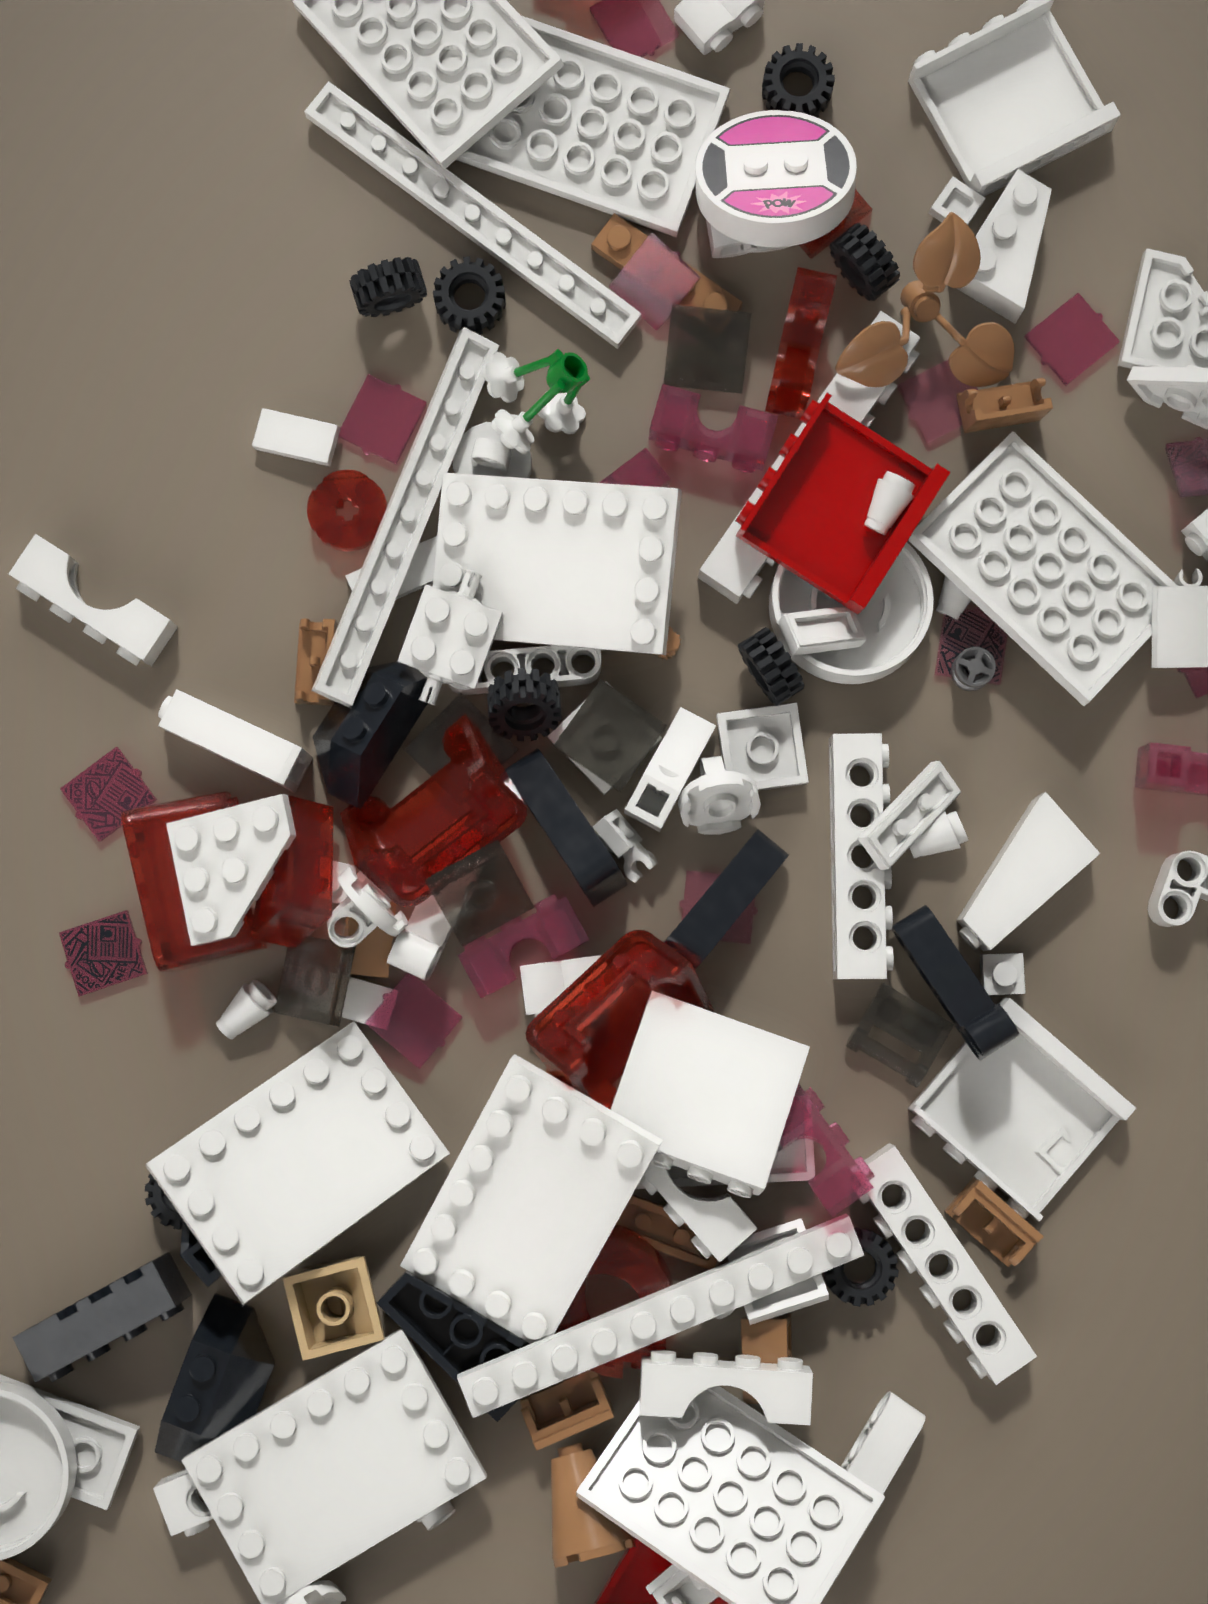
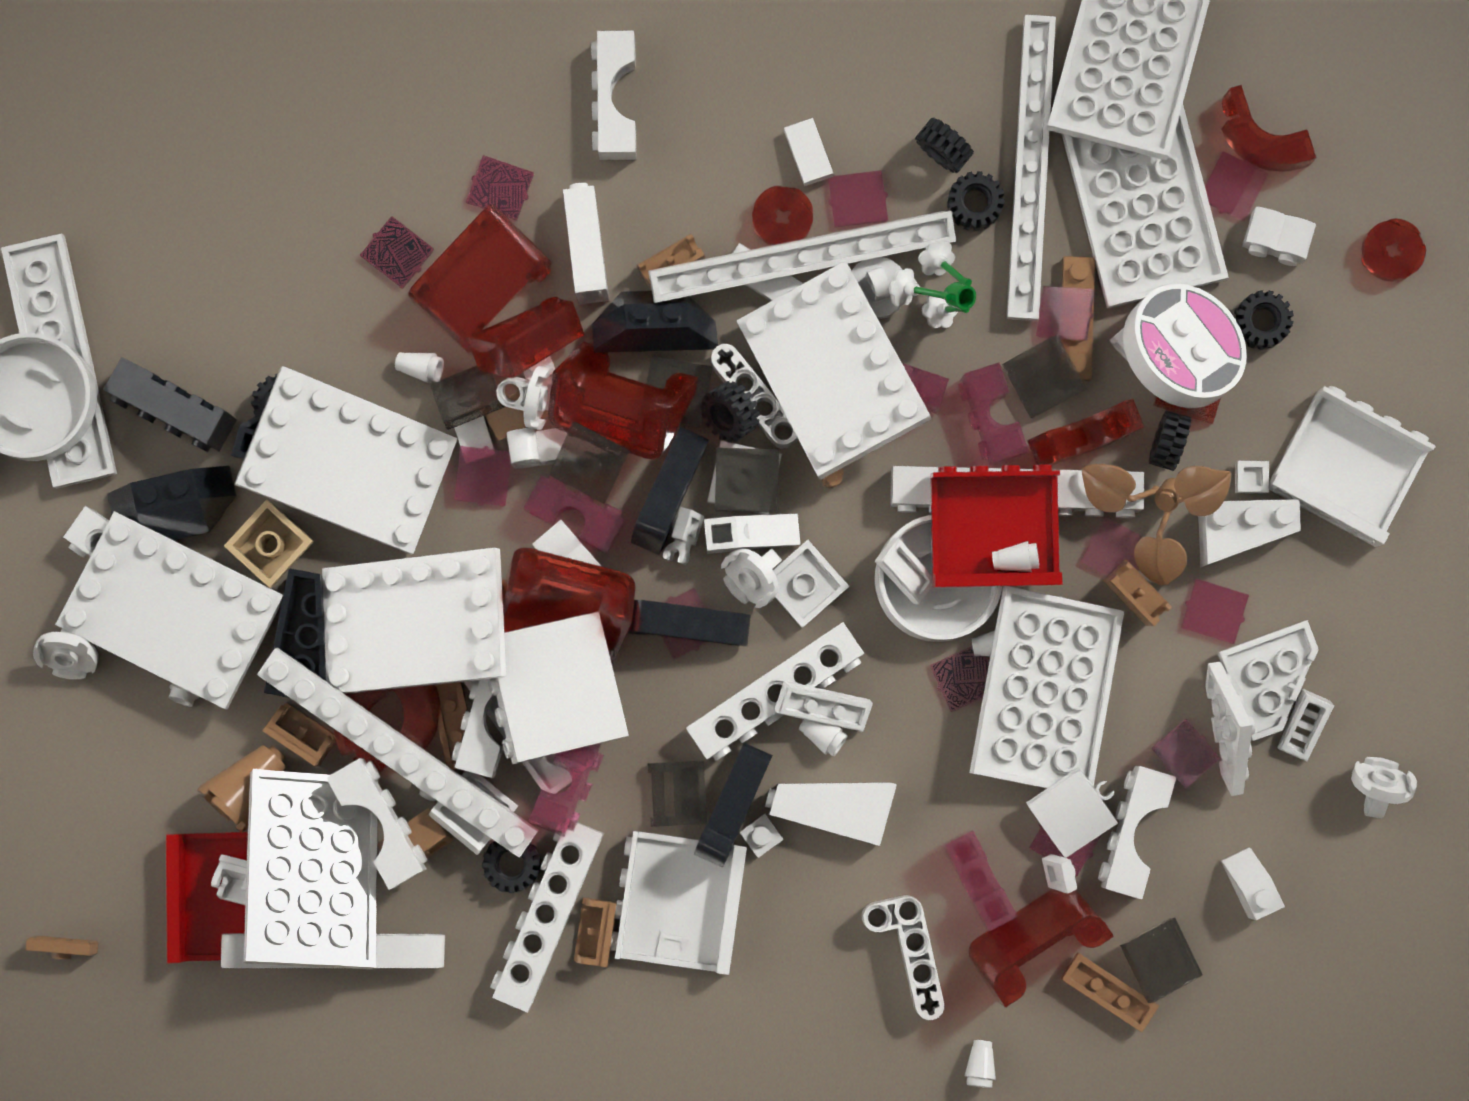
camera: 55 degrees right, 0 degrees up
white plate [166,794,296,946] -> none
white plate [398,569,503,706] -> none
black tyre [738,627,805,706] -> none
flat silver wheel [950,647,996,691] -> none

